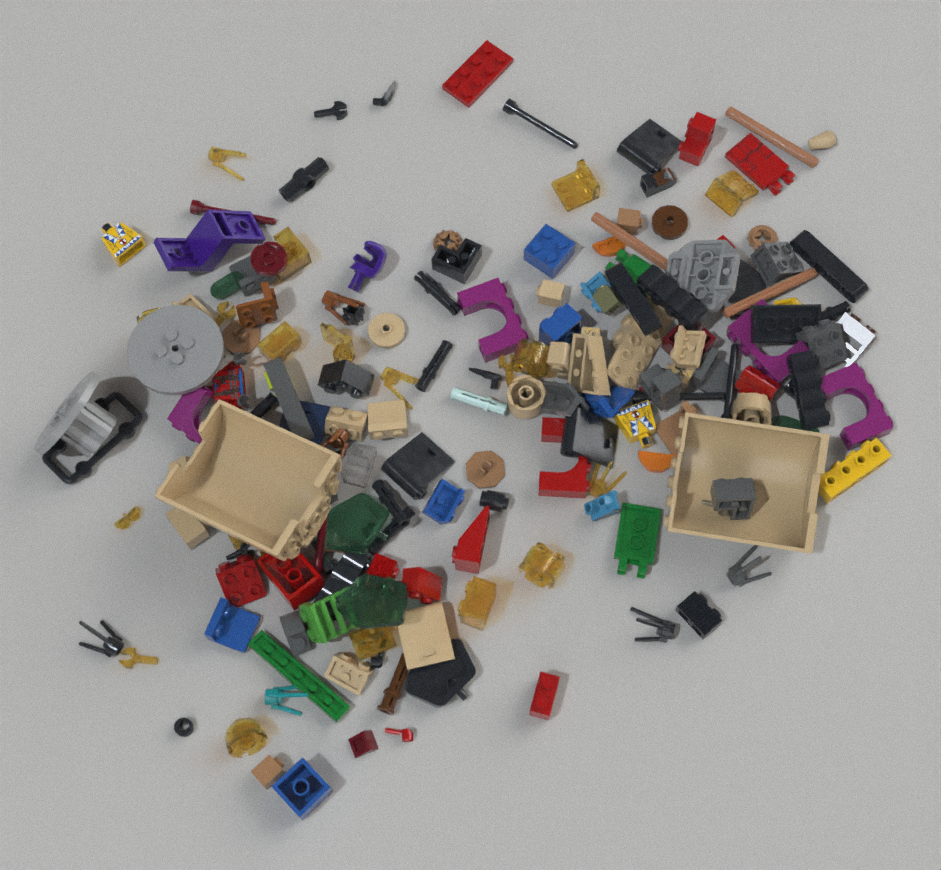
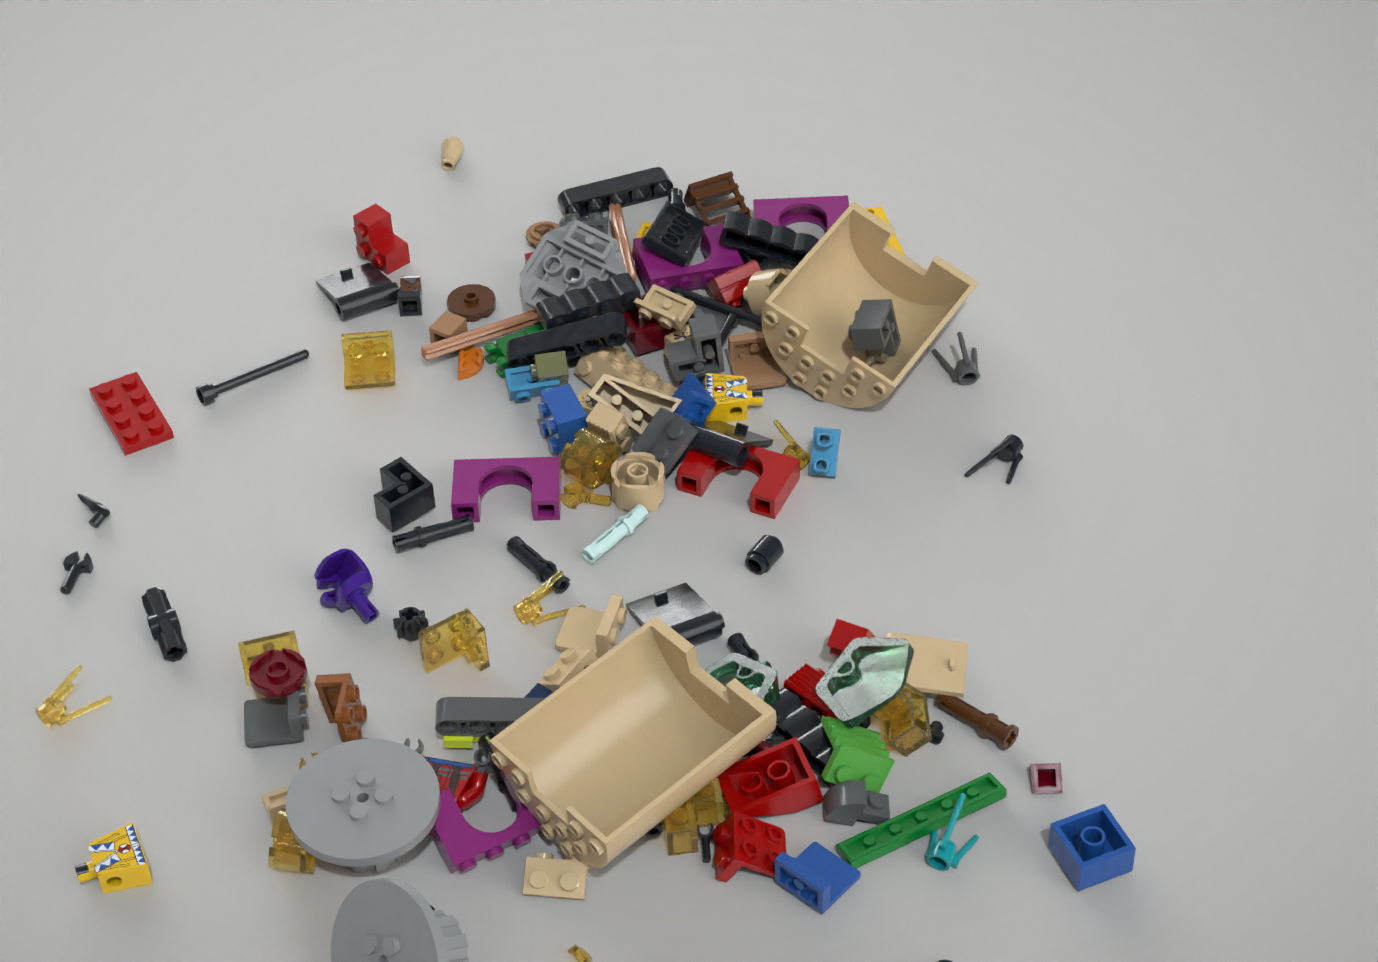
camera: 70 degrees left, 25 degrees down
dark purple bracket [153,210,266,271] -> none
tan brick [165,508,209,549] -> none
dark red piece [190,200,276,225] -> none
clear green tile [210,271,245,300] -> none
clear yellow cylinder [225,718,267,758] -> none
medium nougat brick [250,754,285,790] -> none
clear yellow brick [257,321,302,362] -> none
black brick [318,359,375,399] -> none
dark orange plant [322,290,366,325] -> none
tan bracket [324,652,374,696] -> none
tan plate [368,313,405,349] -> none
black pin [372,479,410,528] -> none
red hand [385,728,413,742] -> none
black animal [406,638,476,708] -> none
blue bracket [422,479,465,525] -> none
medium nougat gear [433,229,462,252] -> none
red slope [452,506,490,574] -> none
clear yellow brick [457,576,497,631] -> none
medium nougat piece [466,451,505,489] -> none
black bar [469,368,503,390] -> none
clear yellow brick [519,542,565,589] -> none
blue brick [523,224,575,279] -> none
red brick [529,672,560,720] -> none
tan brick [536,279,565,308] -> none
green tile [613,502,661,579] -> none
orange tile [638,450,676,473] -> none
black brick [675,591,722,640] -> none
clear yellow bracket [705,170,759,217] -> none
nougat axle [725,106,819,168] -> none
red tile [725,133,795,196] -> none
dark grey bracket [796,319,847,371] -> none

